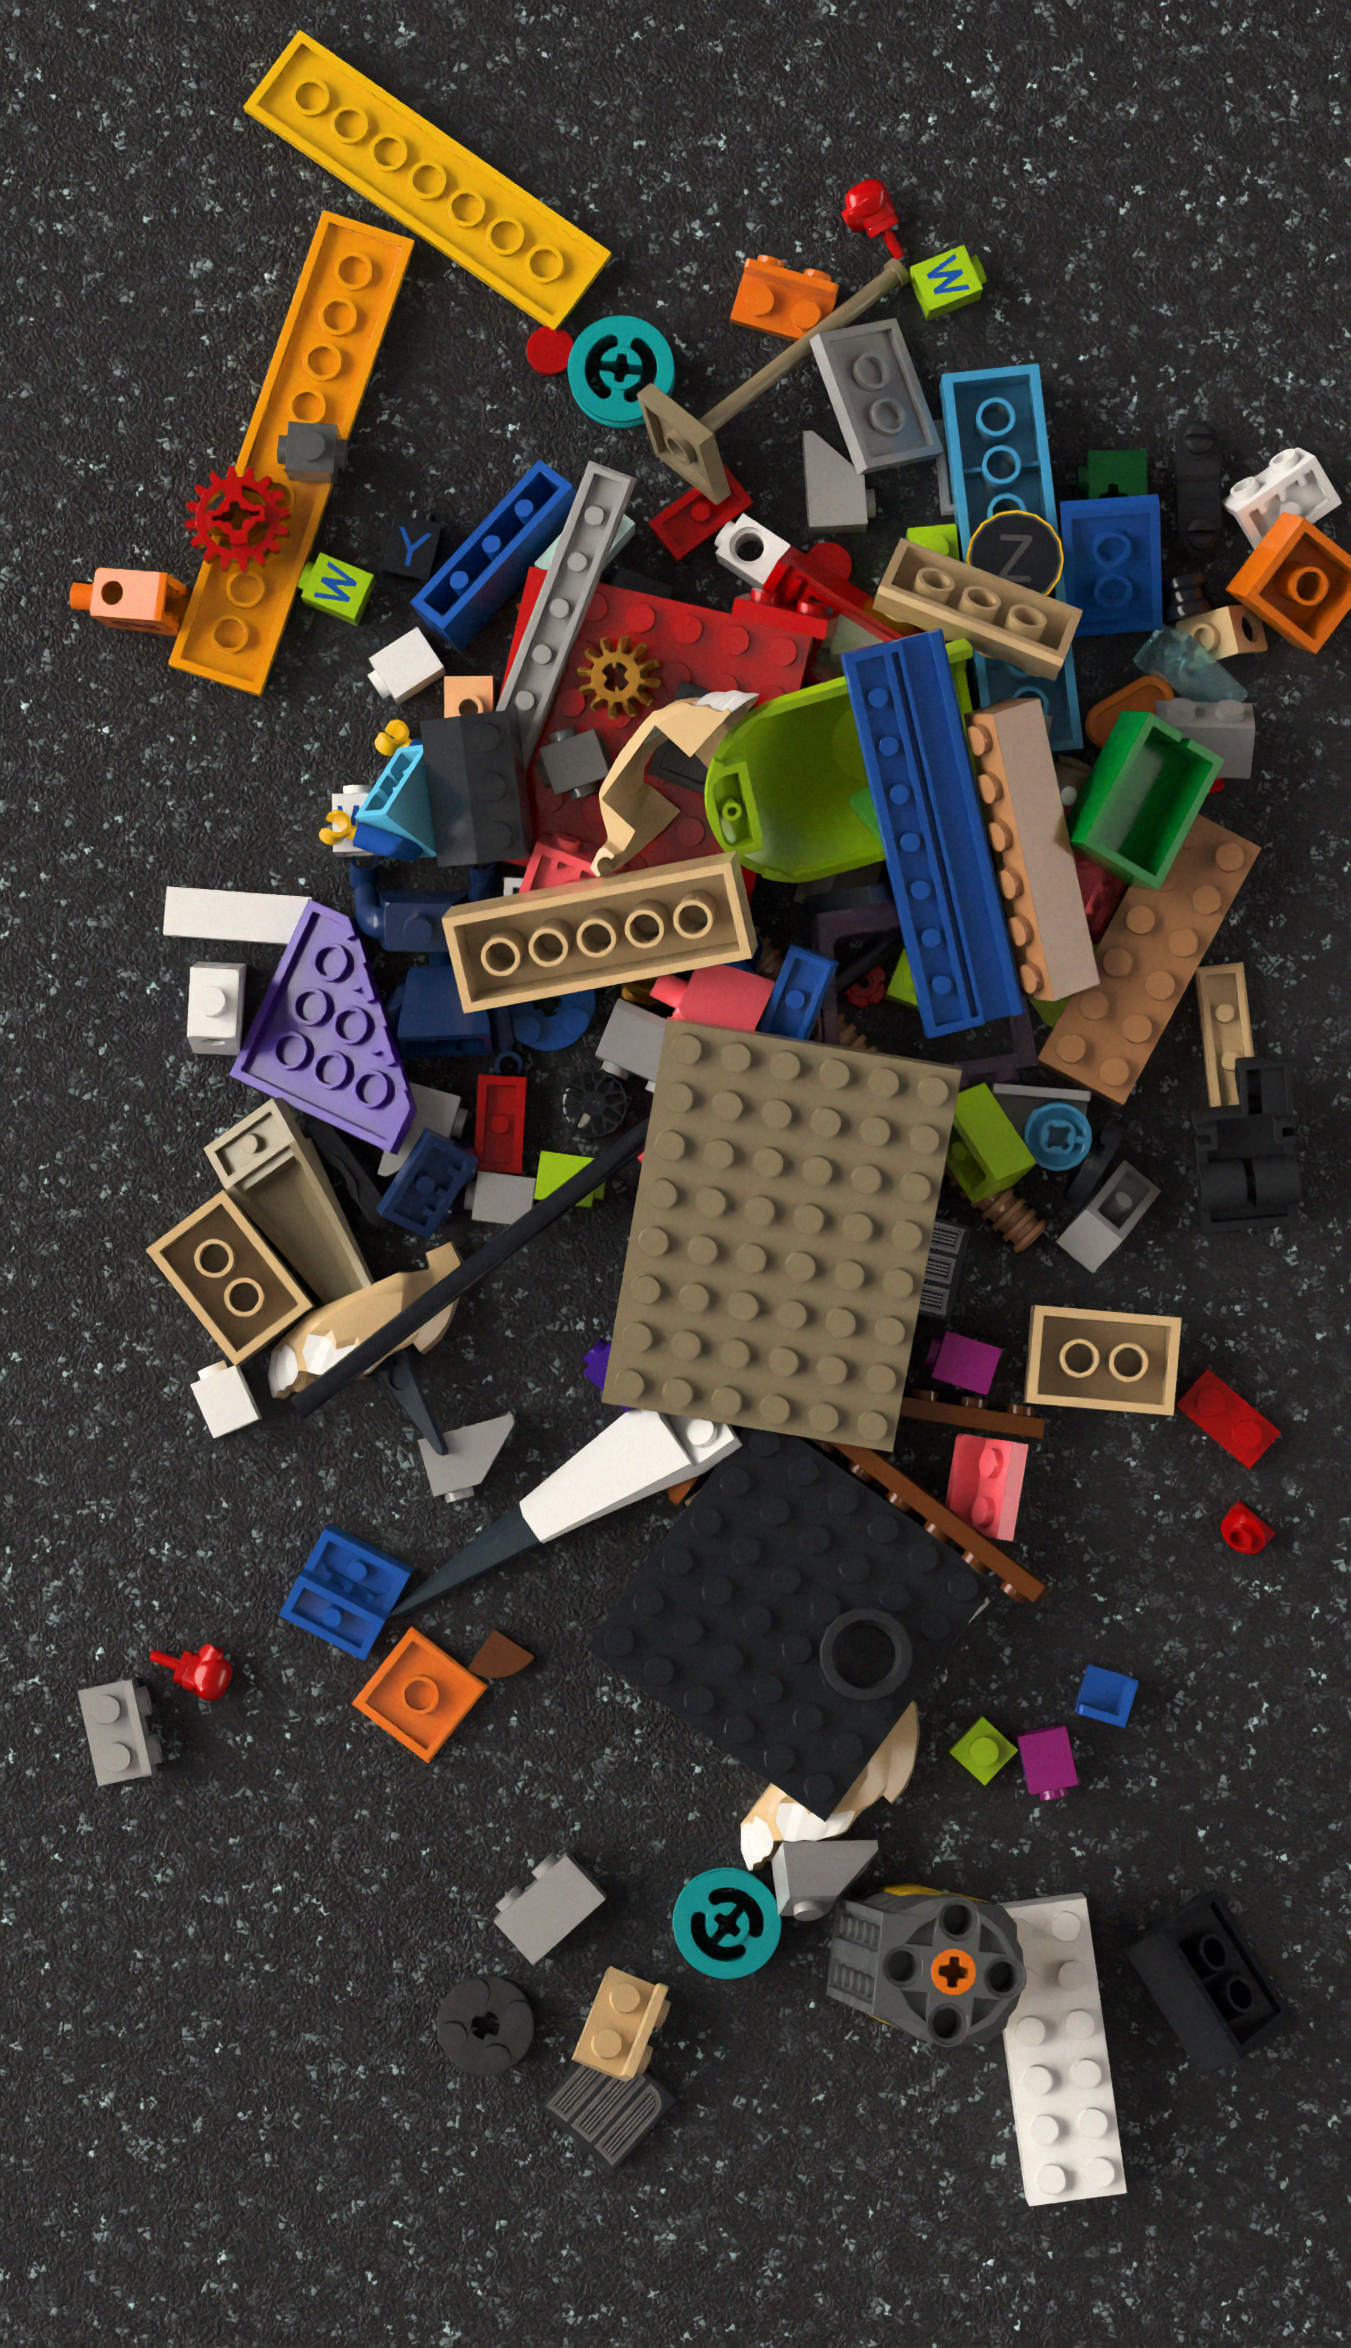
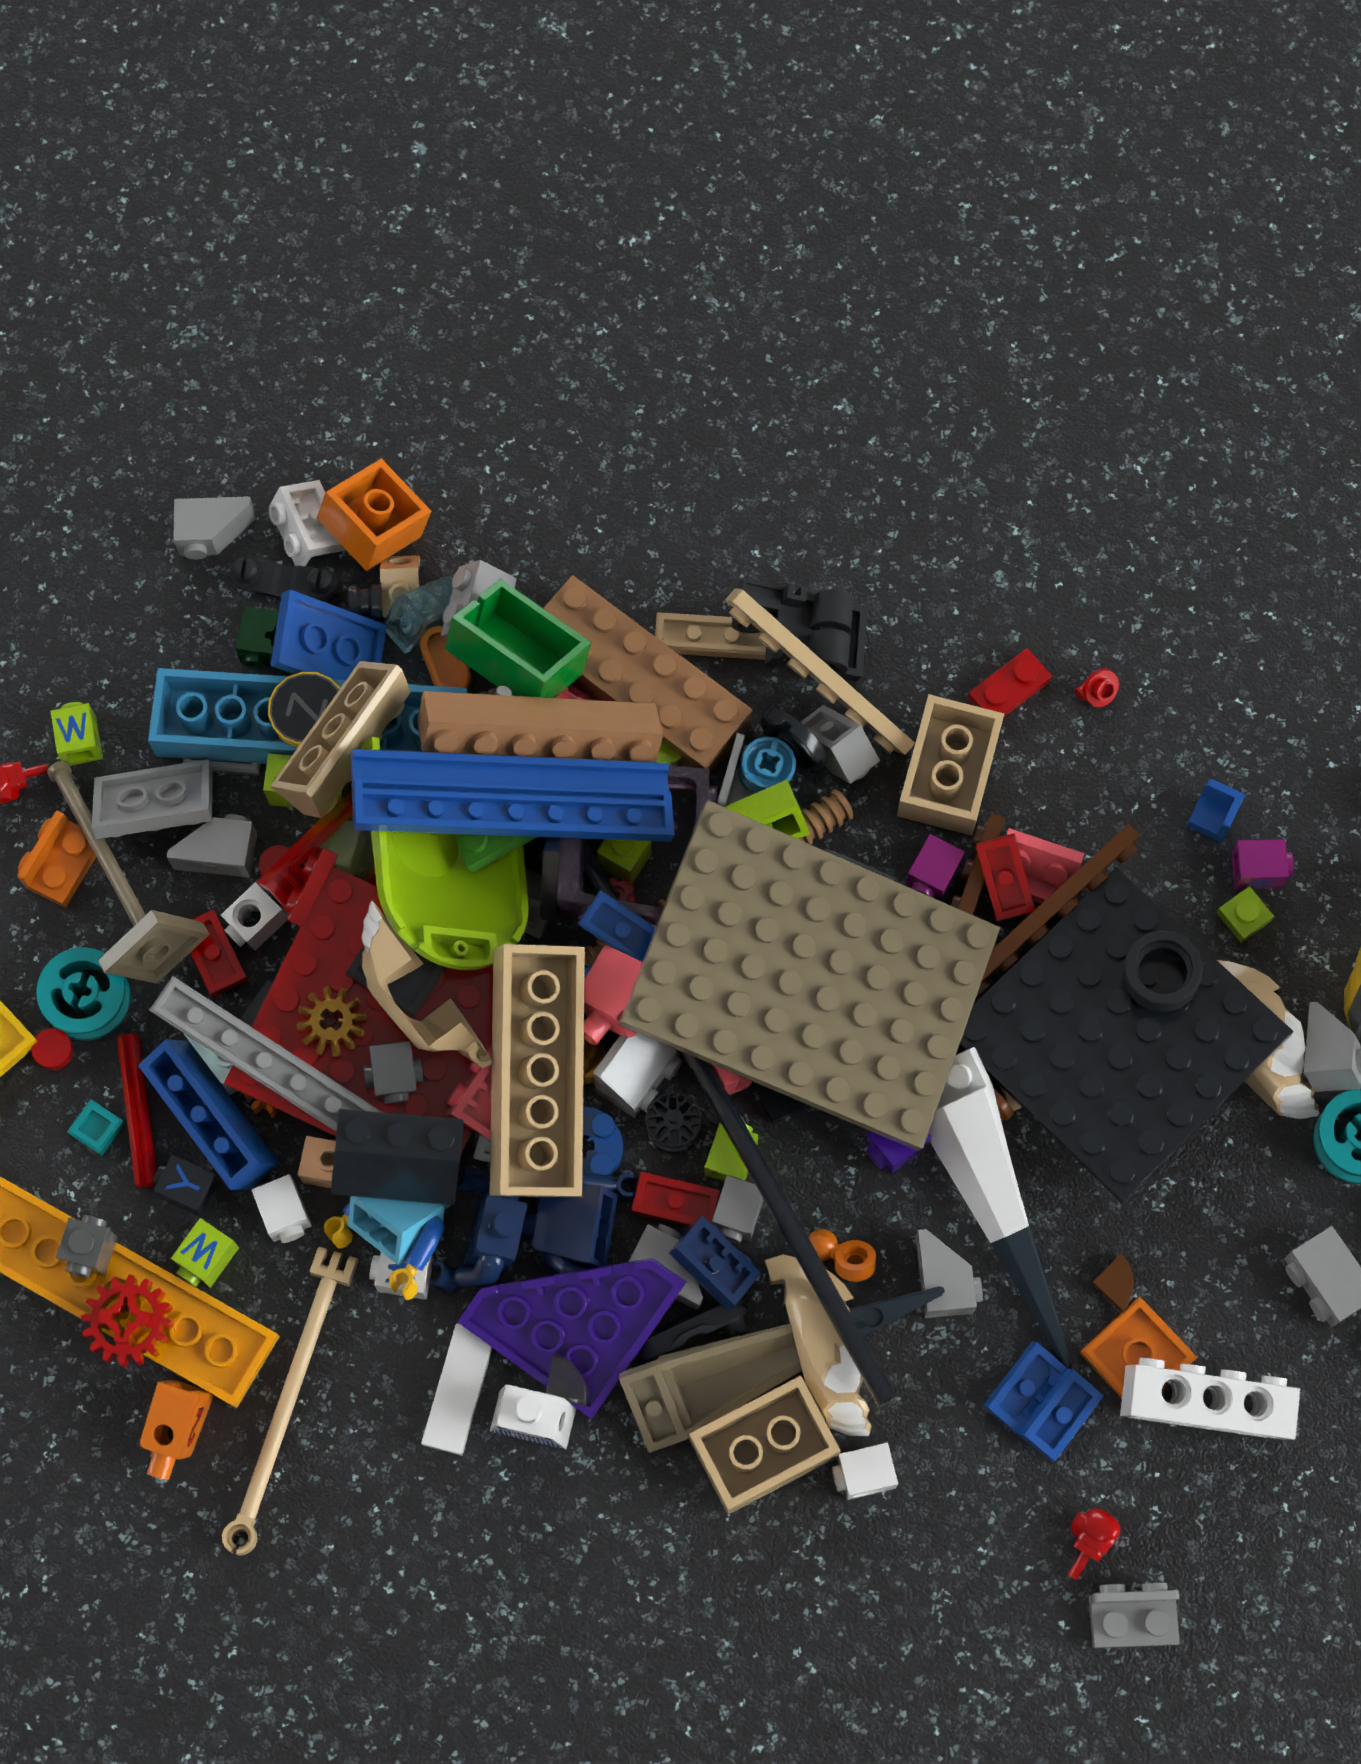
camera: 80 degrees left, 15 degrees down
none -> teal tile [67,1099,125,1156]
none -> red axle [117,1033,157,1189]
none -> light grey slope [173,496,256,560]
none -> tan hinge [222,1247,358,1556]
none -> clear smoke tile [546,1354,588,1406]
none -> tan plate [725,588,915,755]
none -> orange plate [808,1229,876,1282]
none -> red plate [976,833,1035,921]
none -> white brick [1120,1358,1300,1440]

